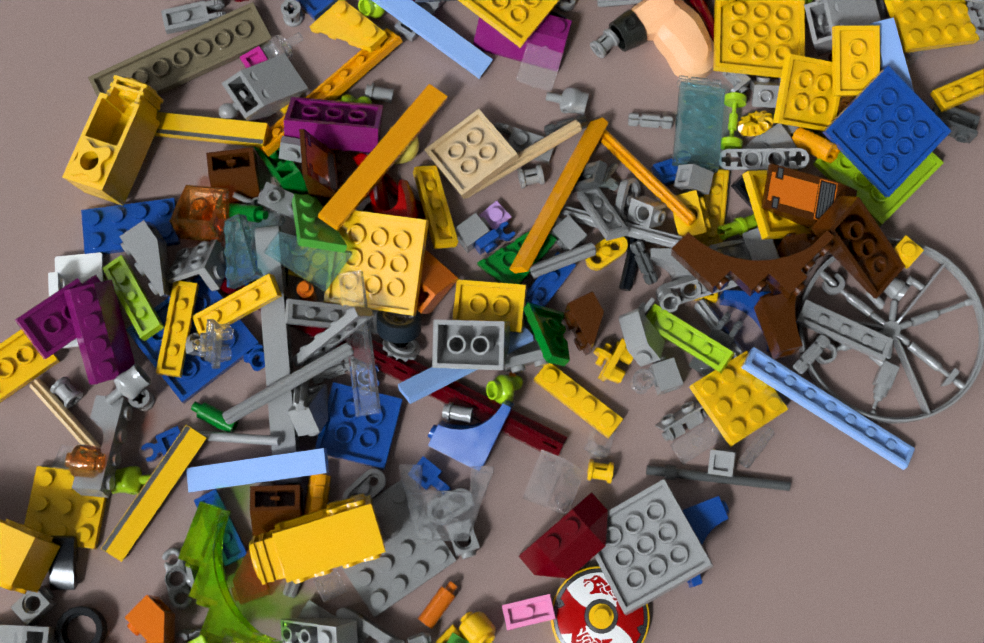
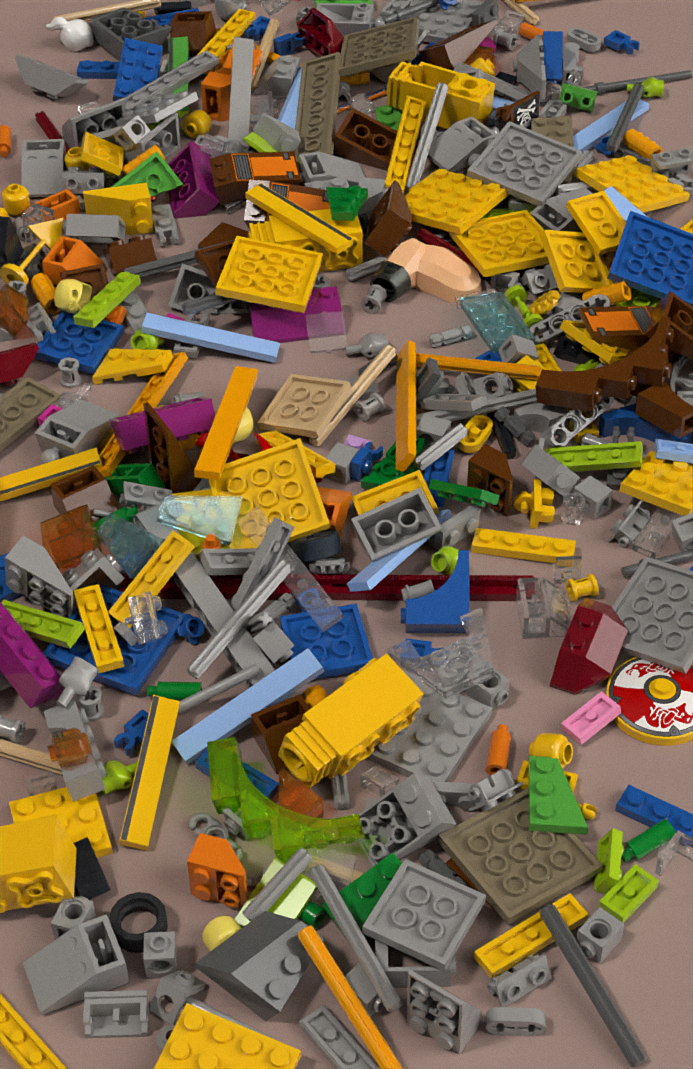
camera: 20 degrees left, 30 degrees down
light grey plate [279,136,302,163] -> none
bright green wing [292,194,347,253] -> none

